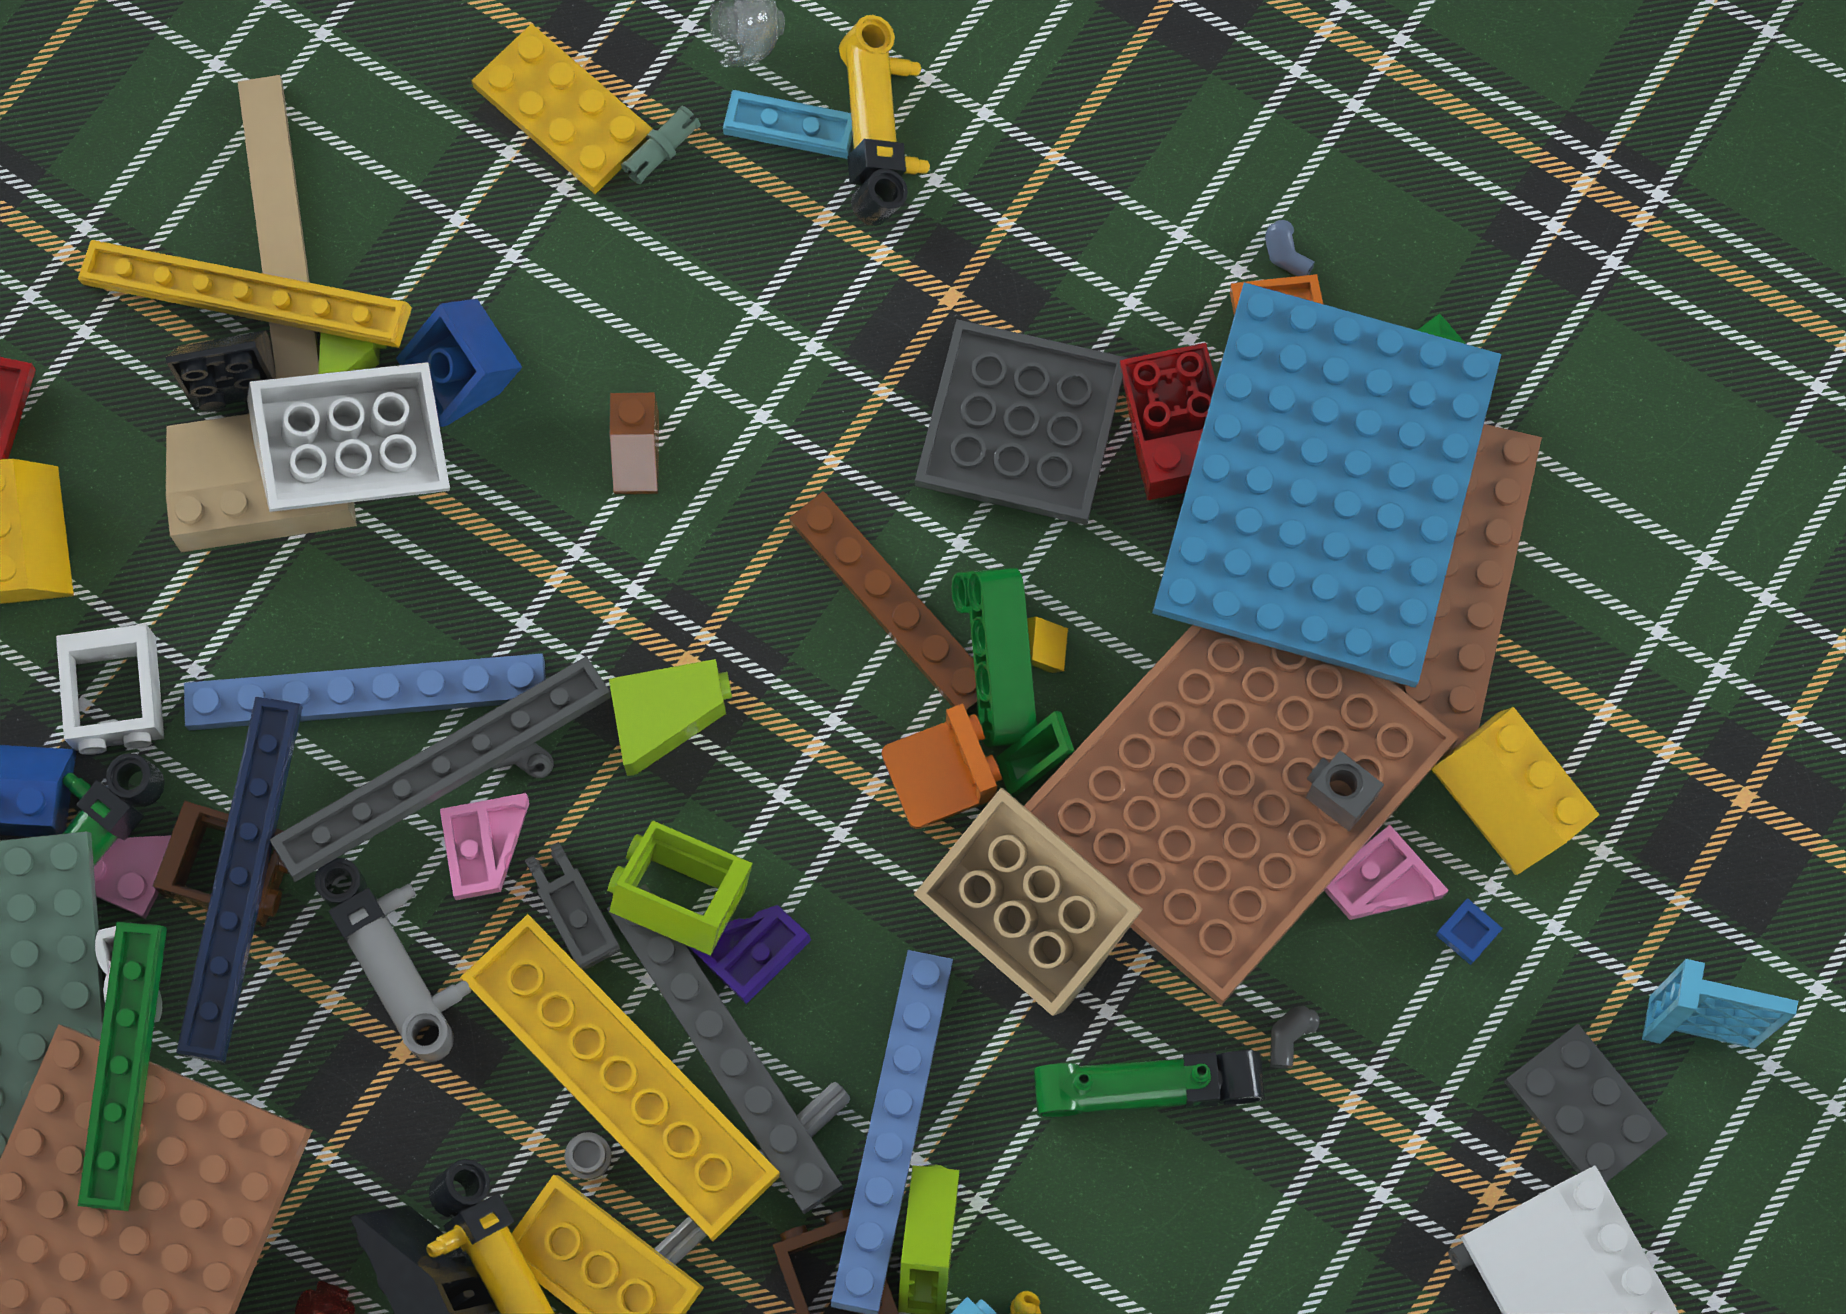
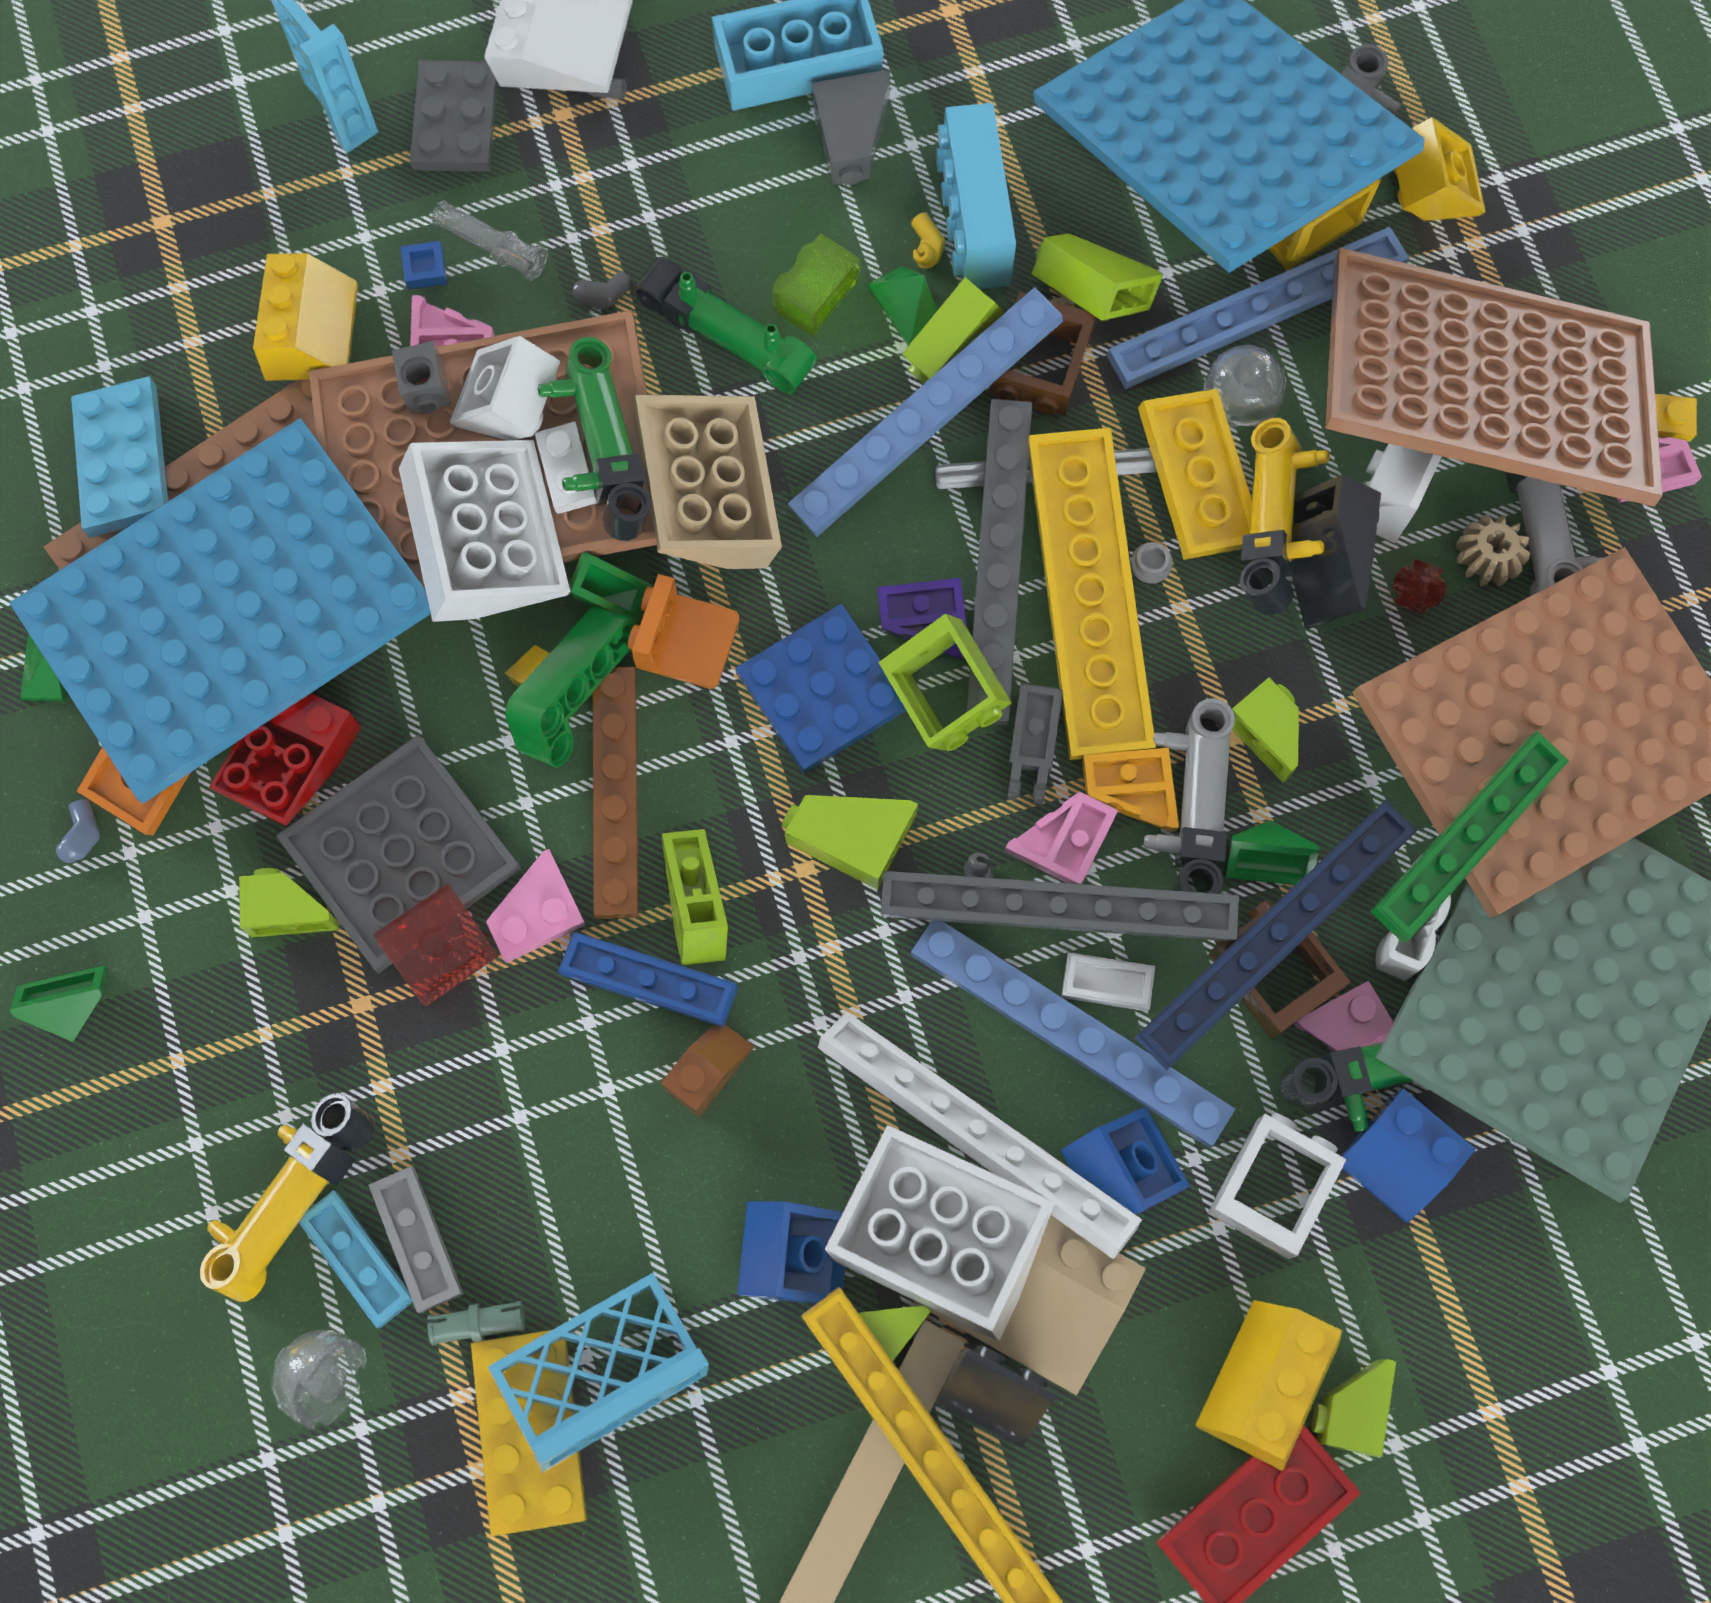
camera: 145 degrees left, 0 degrees up
none -> green slope [10,965,108,1042]
none -> medium azure plate [71,376,168,538]
none -> lime slope [239,868,339,938]
none -> light grey plate [369,1166,463,1314]
none -> clear red plate [373,883,498,1007]
none -> white slope [399,440,570,622]
none -> clear pin [432,201,548,281]
none -> white slope [450,336,560,441]
none -> bright pink wing [486,849,585,963]
none -> medium azure fence [488,1273,709,1473]
none -> white plate [535,421,597,514]
none -> green piece [538,337,651,541]
none -> blue tile [558,931,739,1028]
none -> lime slope [662,829,728,965]
none -> blue plate [735,604,907,774]
none -> clear neon green brick [772,233,860,336]
none -> white plate [818,1012,1142,1259]
none -> green slope [868,266,938,346]
none -> white tile [1061,952,1155,1012]
none -> blue slope [1061,1106,1190,1215]
none -> light orange wing [1082,748,1179,832]
none -> green slope [1224,820,1319,885]
none -> lime slope [1232,677,1299,783]

